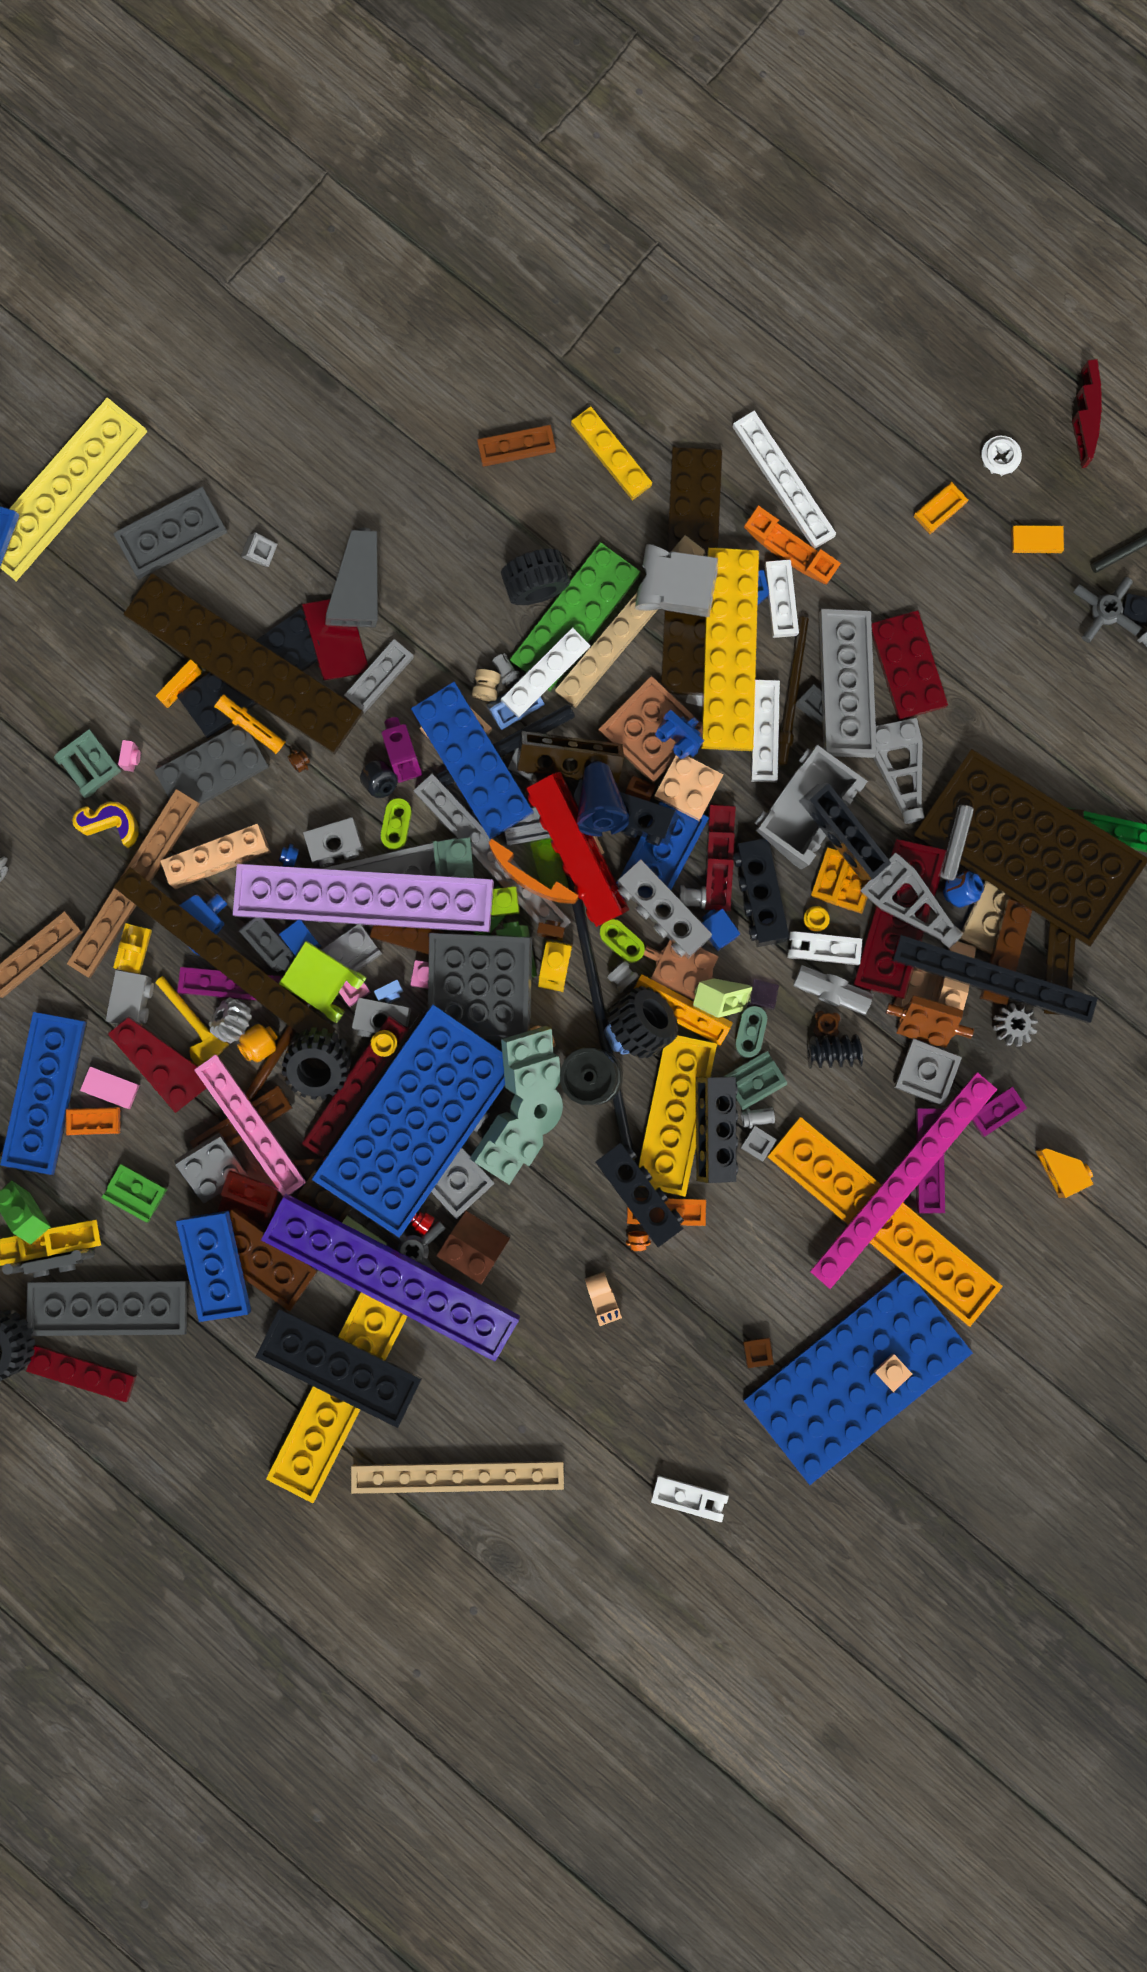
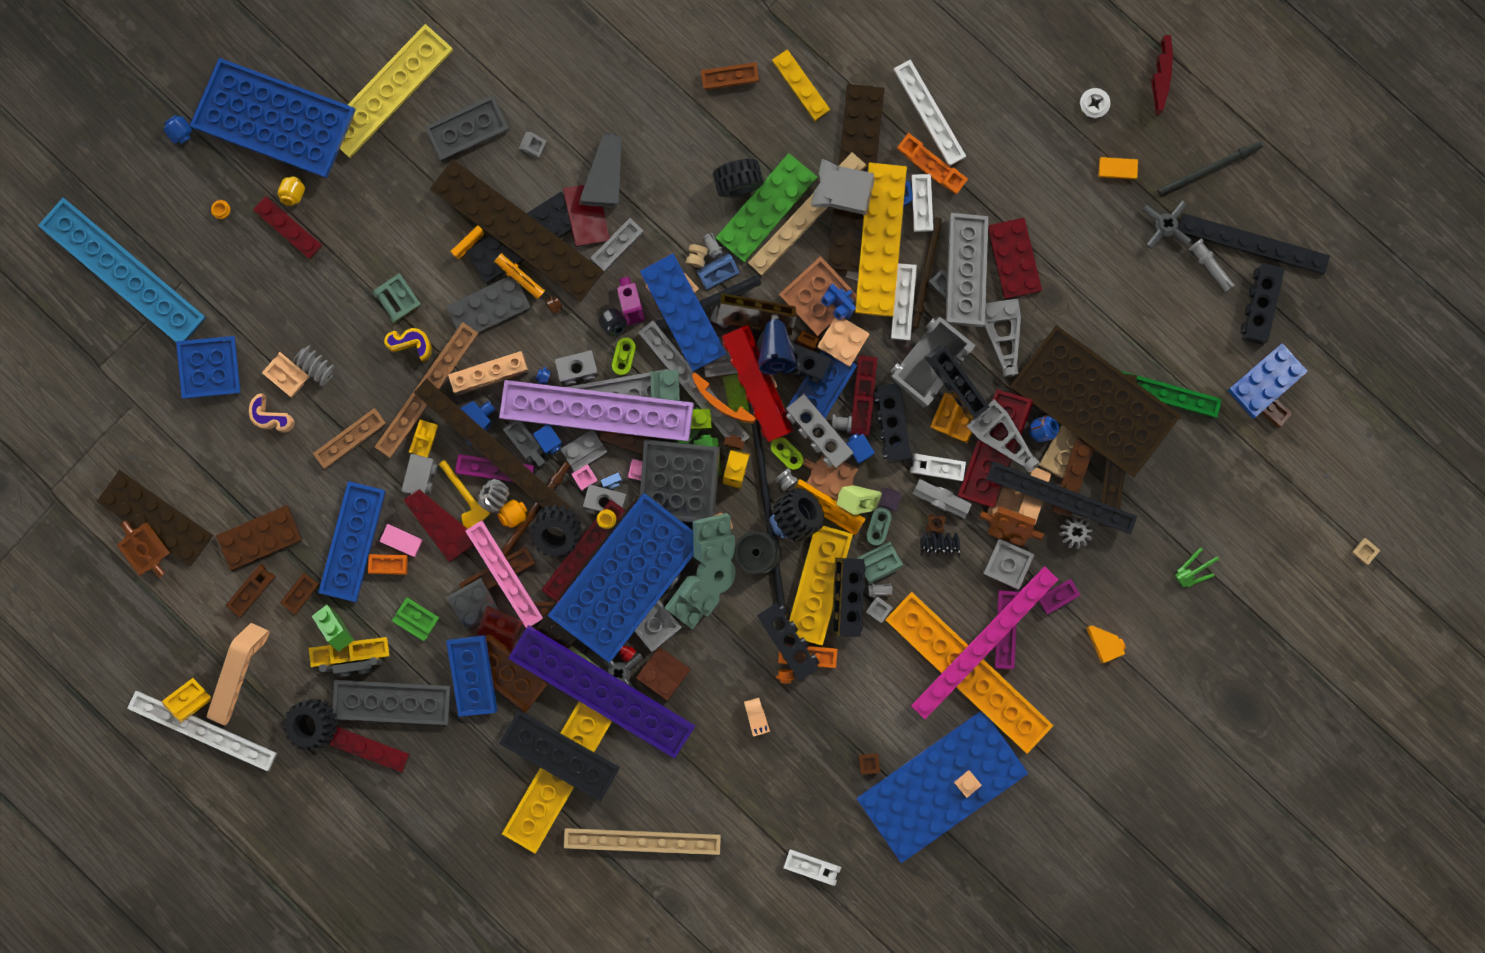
camera: 10 degrees right, 0 degrees up
bright pink plate [118,740,141,772] -> none
lime flag [279,941,366,1023] -> none
white plate [501,628,590,718] -> none
yellow plate [803,906,830,932] -> none
light orange tile [913,482,968,534] -> none
light grey axle [941,805,973,880] -> none

